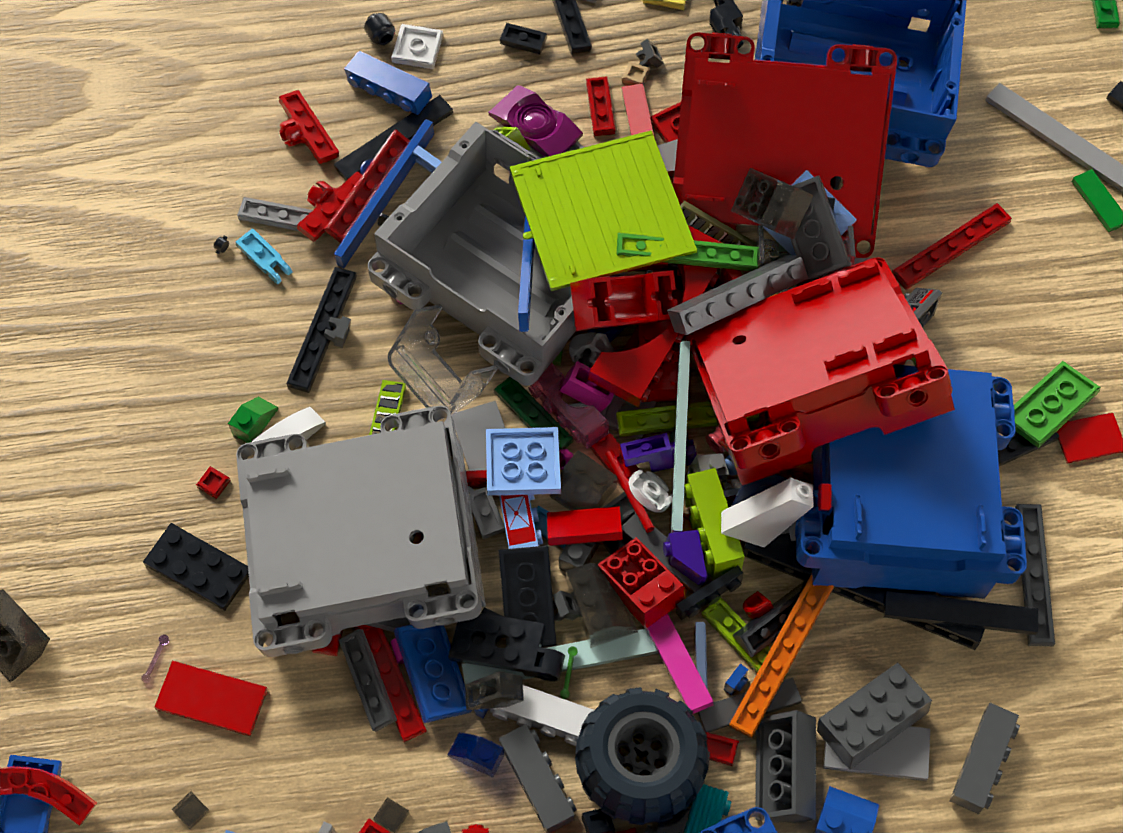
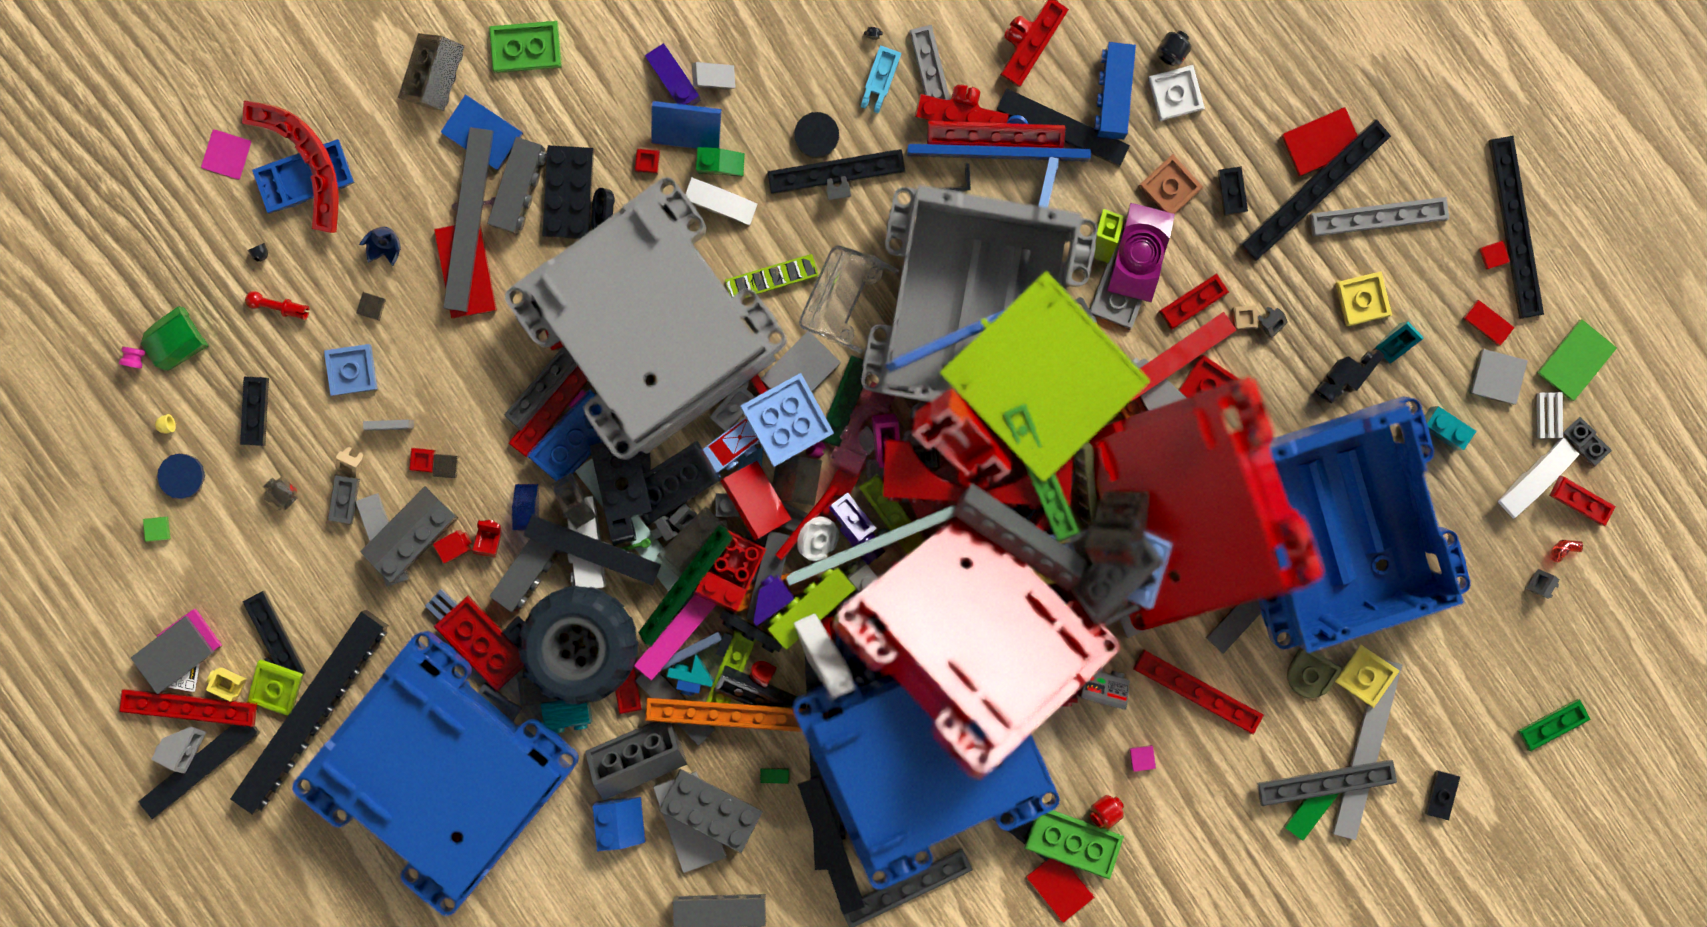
camera: 65 degrees right, 25 degrees up
red tile [817,484,832,511] -> none
none -> dark blue piece [359,227,401,266]
none -> blue tile [441,94,524,171]
none -> dark grey tile [443,127,494,312]
none -> red bracket [473,520,502,558]
none -> dark grey brick [487,137,547,234]
none -> bright green tile [489,21,562,73]
none -> black tile [523,515,661,586]
none -> black plate [591,188,615,230]
none -> dark green tile [638,525,733,647]
none -> dark purple slope [645,43,701,106]
none -> dark grey tile [650,514,680,541]
none -> blue tile [651,101,722,149]
none -> teal slope [667,653,714,687]
none -> tile [692,62,735,89]
none -> black tile [716,631,733,657]
none -> green piece [760,768,789,784]
none -> black tile [794,112,839,158]
none -> red head [1090,795,1124,829]
none -> dark pink tile [1129,745,1156,772]
none -> nougat tile [1138,154,1203,214]
none -> dark grey tile [1206,596,1272,654]
none -> dark grey tile [1257,760,1397,806]
none -> olive tile [1287,647,1343,698]
none -> light yellow tile [1335,644,1400,708]

